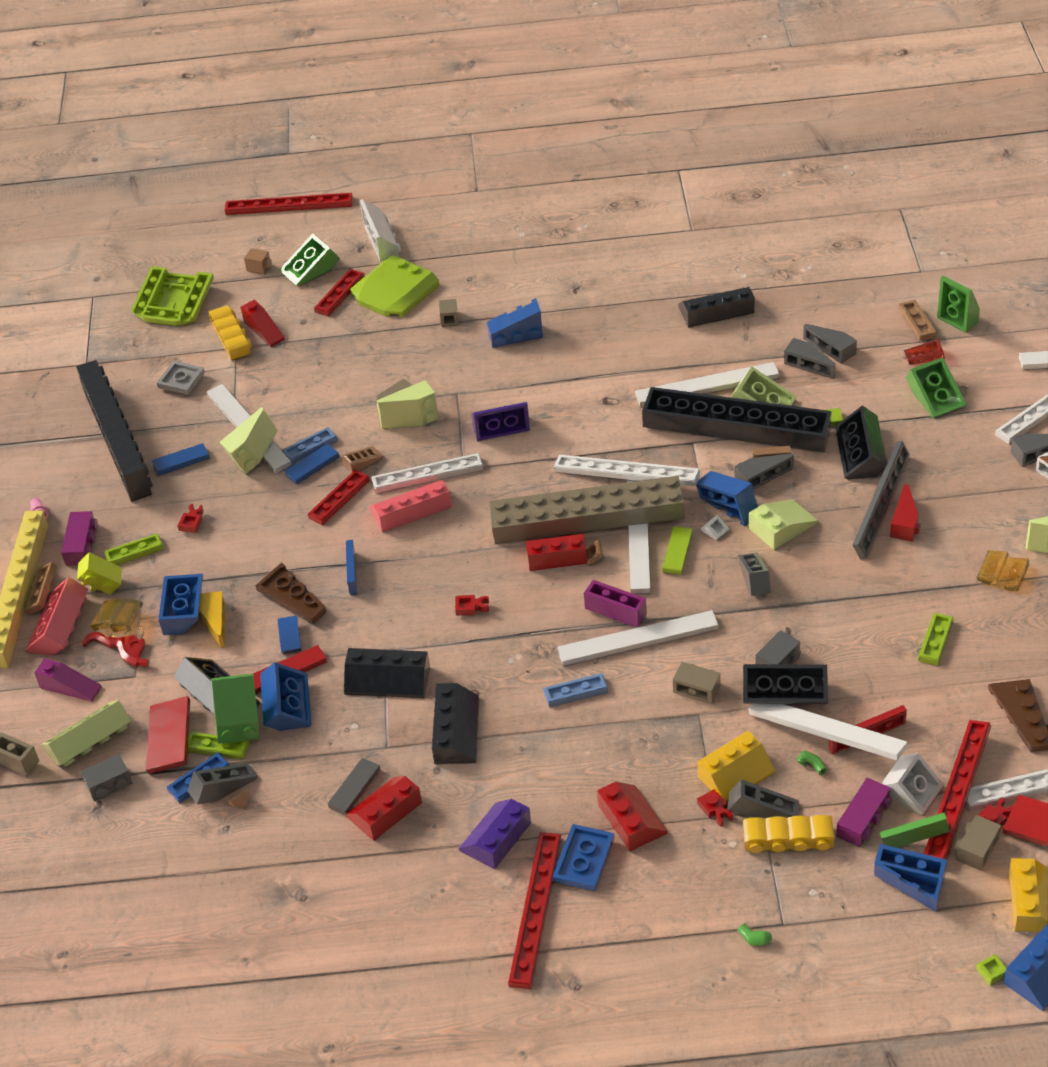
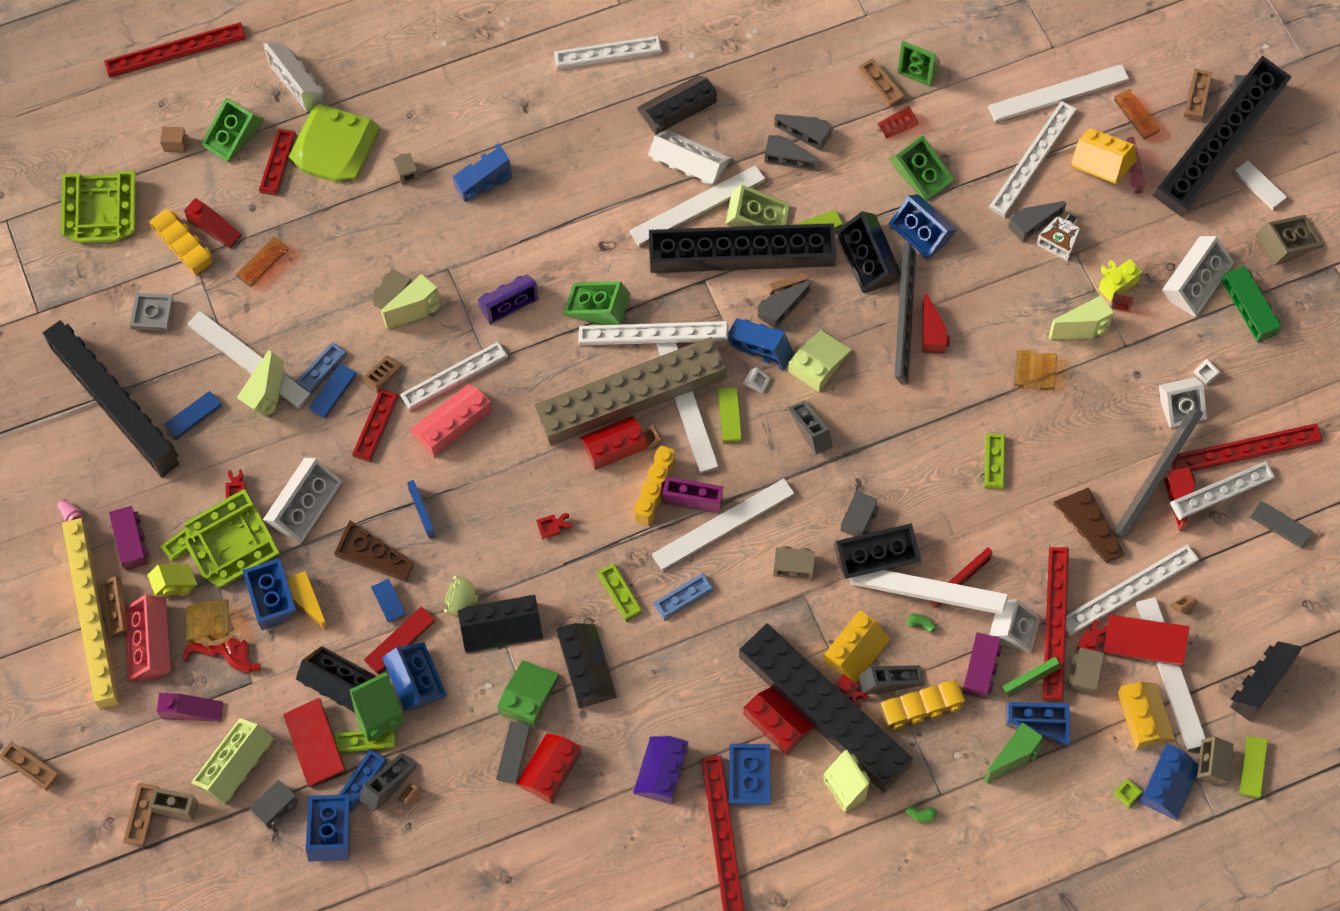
camera: 20 degrees left, 20 degrees up
none -> lime wedge [185,489,281,589]
none -> clear orange plate [236,237,288,288]
none -> white slope [263,458,343,543]
none -> blue slope [306,794,350,862]
none -> yellowish green cylinder [444,575,478,616]
none -> bright green slope [497,660,559,728]
none -> white tile [554,36,662,70]
none -> bright green slope [563,281,631,325]
none -> lime tile [597,563,643,622]
none -> yellow brick [634,446,675,526]
none -> white slope [648,130,731,184]
none -> black brick [739,623,913,793]
none -> yellowish green slope [823,750,870,813]
none -> blue slope [888,194,957,259]
none -> bright green slope [984,722,1043,783]

